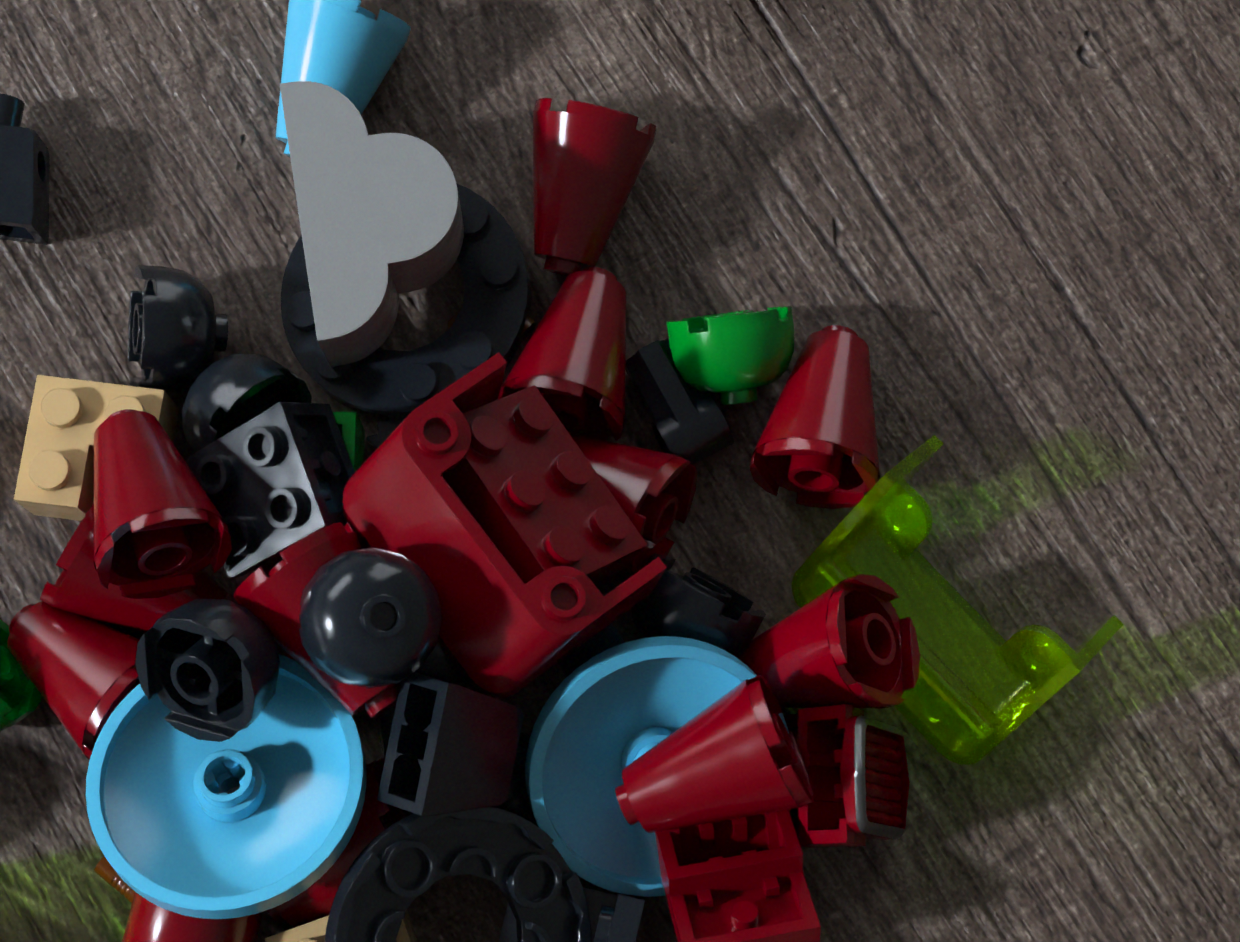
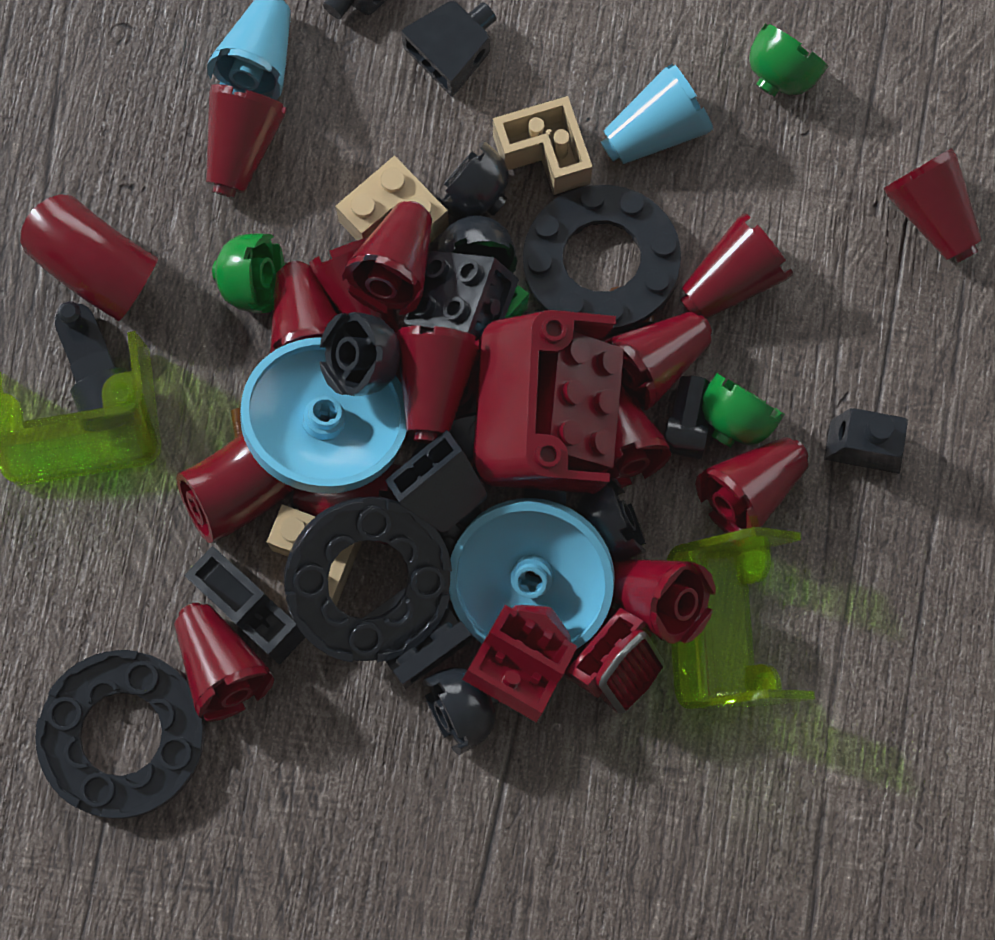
camera: 40 degrees right, 0 degrees up
light grey brick [280,81,464,367] -> none
black cylinder [299,547,442,689] -> none
dark red cone [615,674,814,833] -> none
none -> tan brick [493,96,593,195]
none -> black torso [824,408,908,474]

